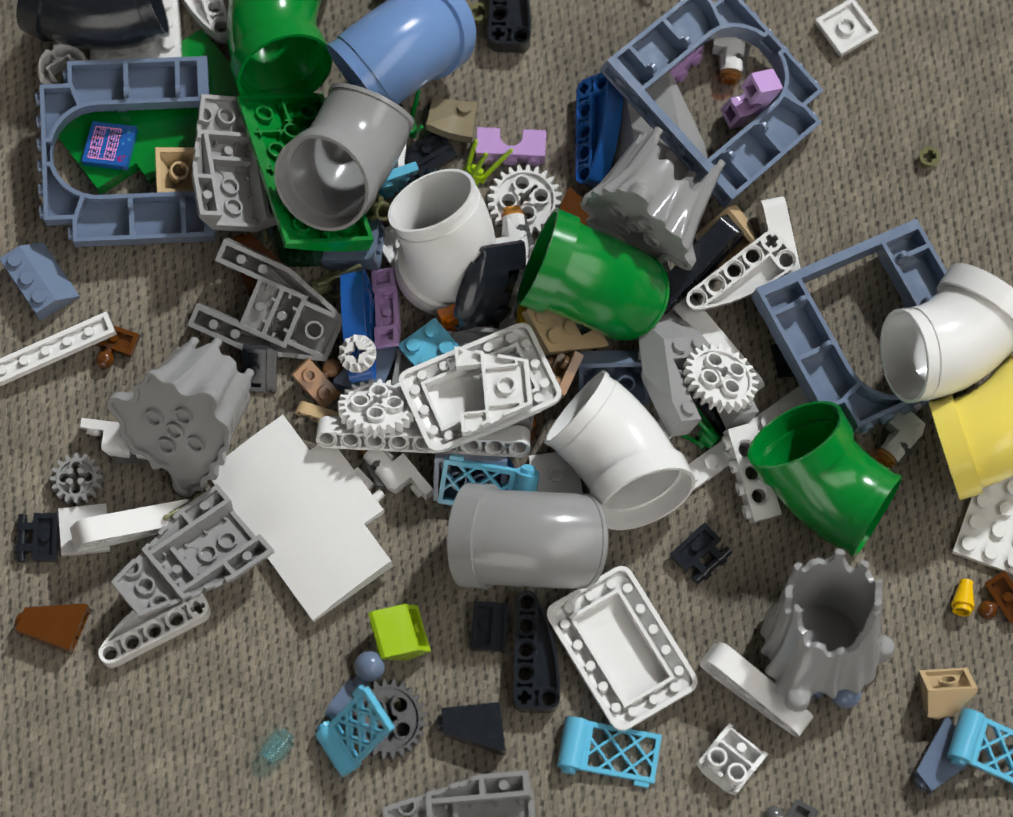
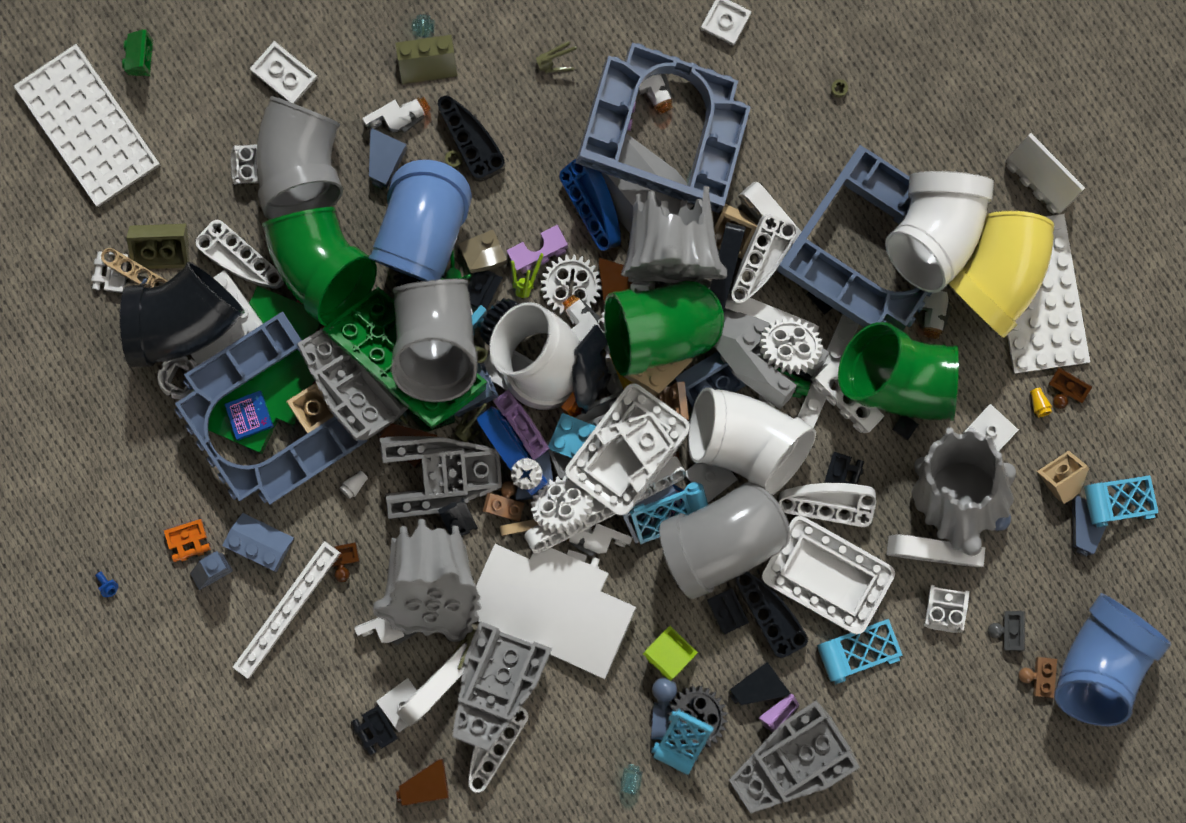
camera: 25 degrees left, 10 degrees up
light grey gear [50,453,104,506] -> none
lavender arch [721,69,783,129] -> none
none -> white cone [340,471,368,499]
none -> lavender slope [759,694,799,732]
none -> white beam [778,483,876,527]
none -> black tile [892,416,919,440]
none -> white plate [964,404,1018,452]

